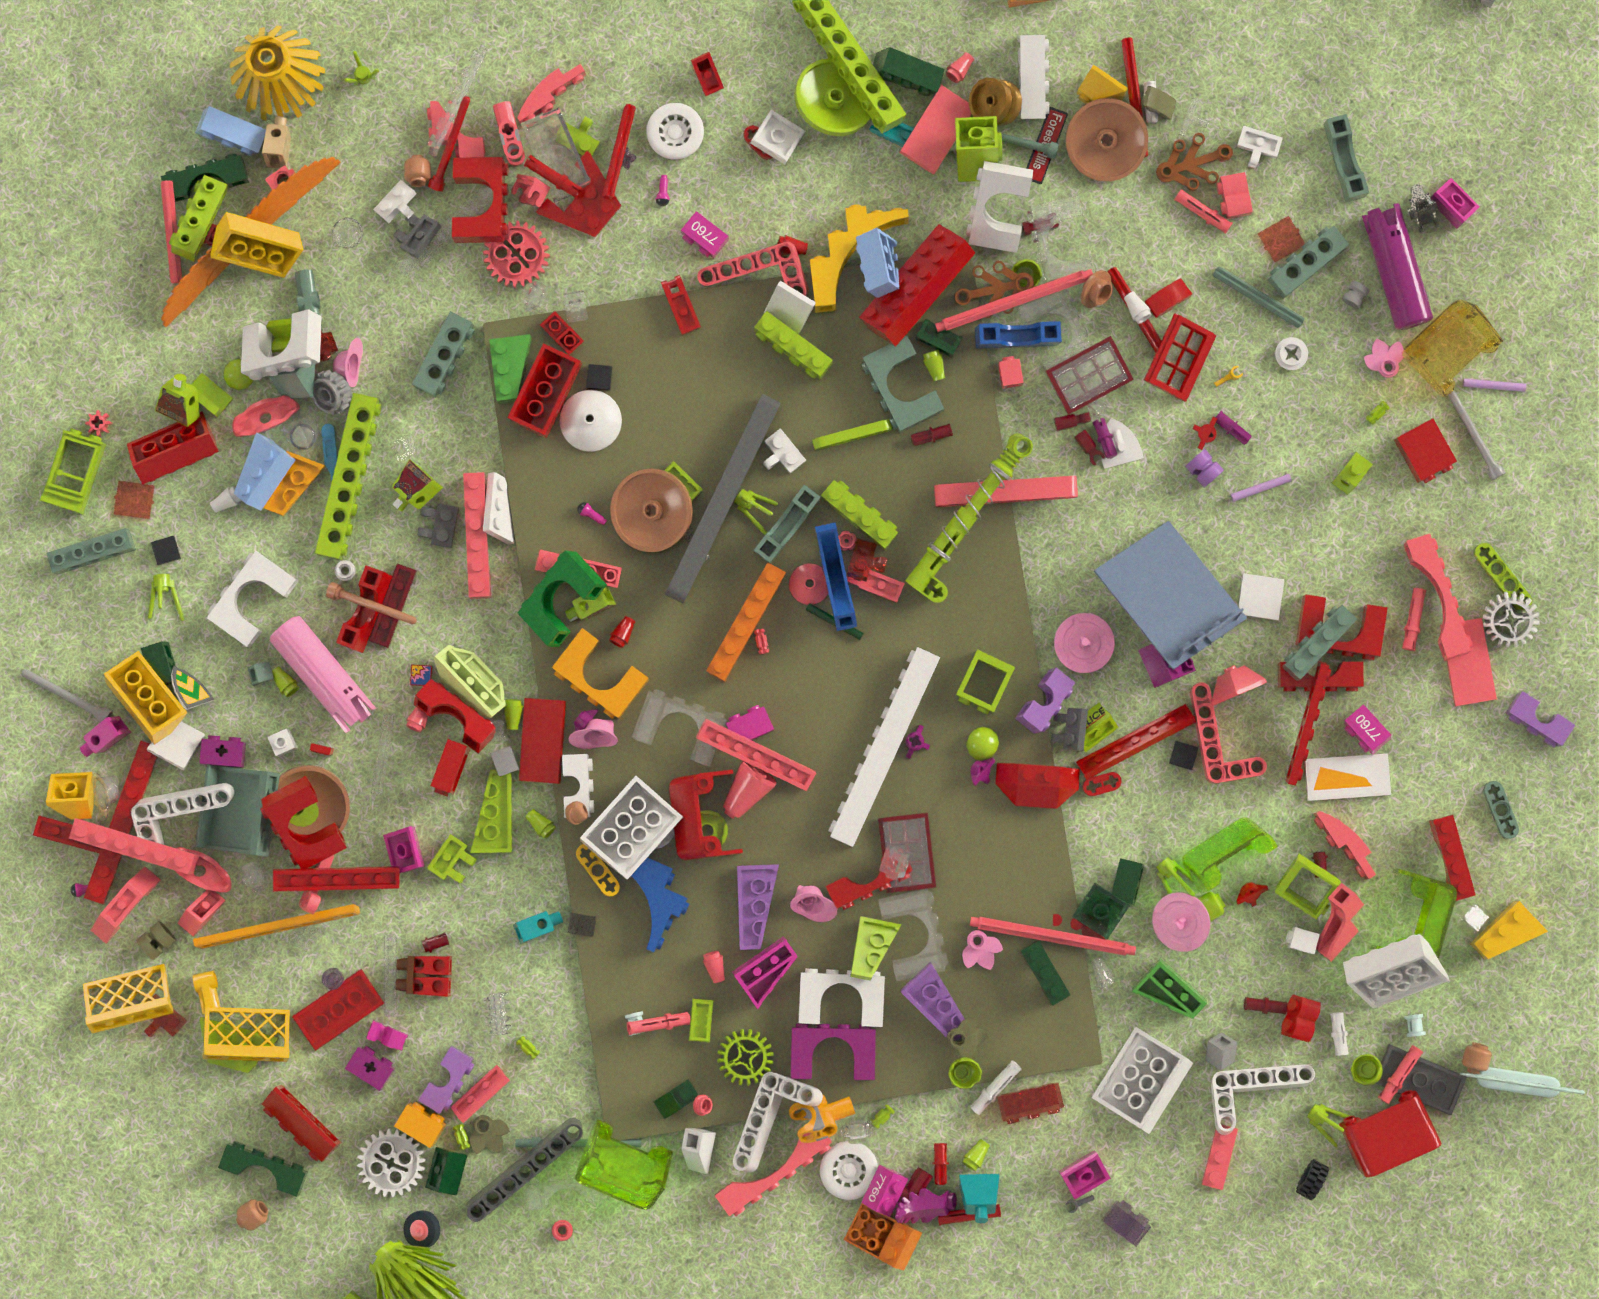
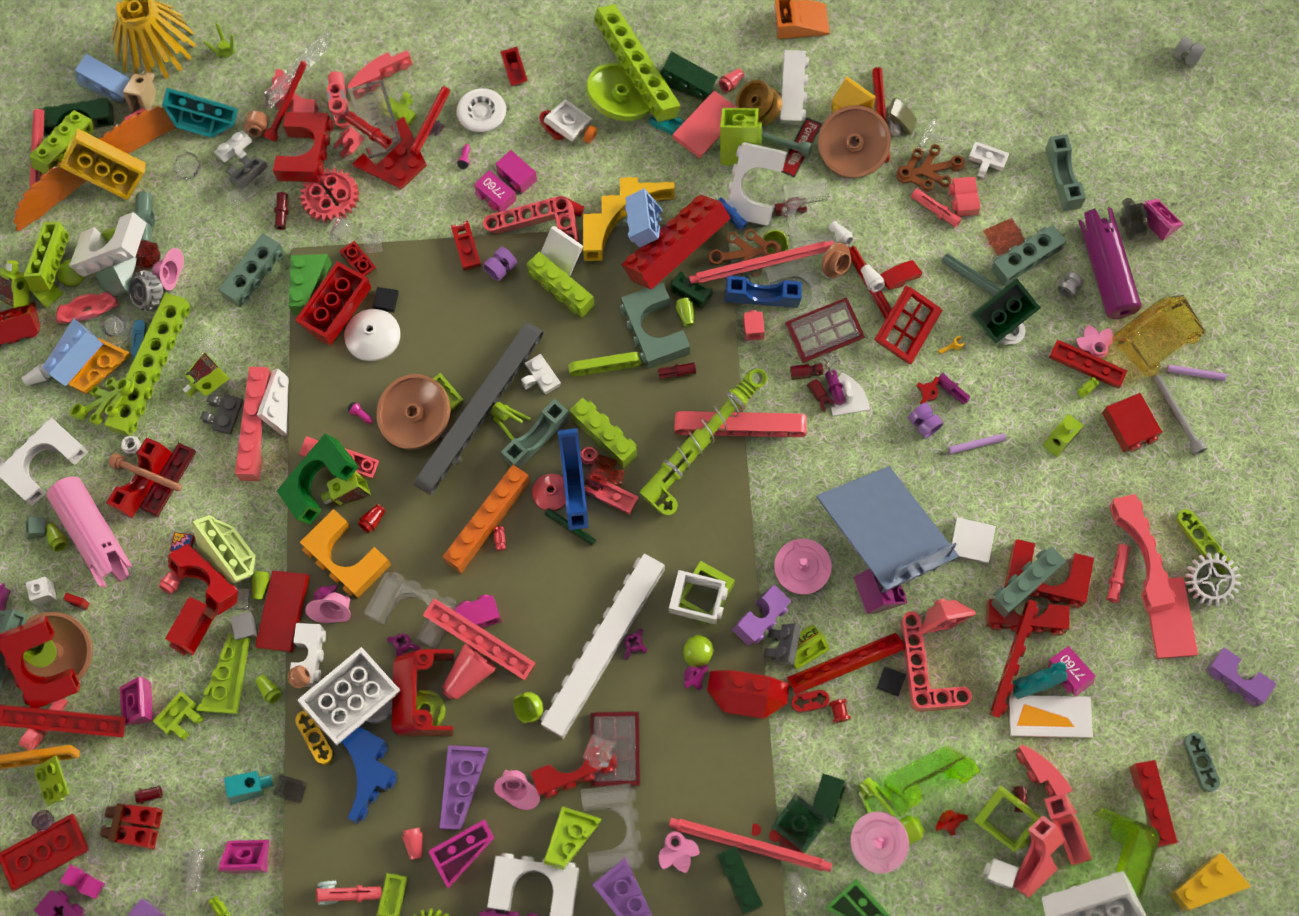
camera: 10 degrees right, 15 degrees down
none -> lime brick [23,221,69,292]
none -> lime hinge [34,755,70,806]
none -> lime plant [70,377,134,426]
none -> teal wedge [162,87,238,138]
none -> dark pink slope [218,840,269,874]
none -> dark red pin [274,192,289,230]
none -> magenta piece [387,633,420,657]
none -> medium lavender wheel [482,246,518,282]
none -> dark pink brick [495,150,537,194]
none -> lime hair [513,692,543,724]
none -> orange tile [583,125,598,144]
none -> white window [669,570,728,624]
none -> blue pin [718,197,748,231]
none -> white cone [828,221,854,246]
none -> red bush [829,699,851,724]
none -> dark green slope [970,278,1041,344]
none -> teal hinge [1013,662,1068,699]
none -> coral arch [1044,793,1093,866]
none -> red plate [1049,339,1128,389]

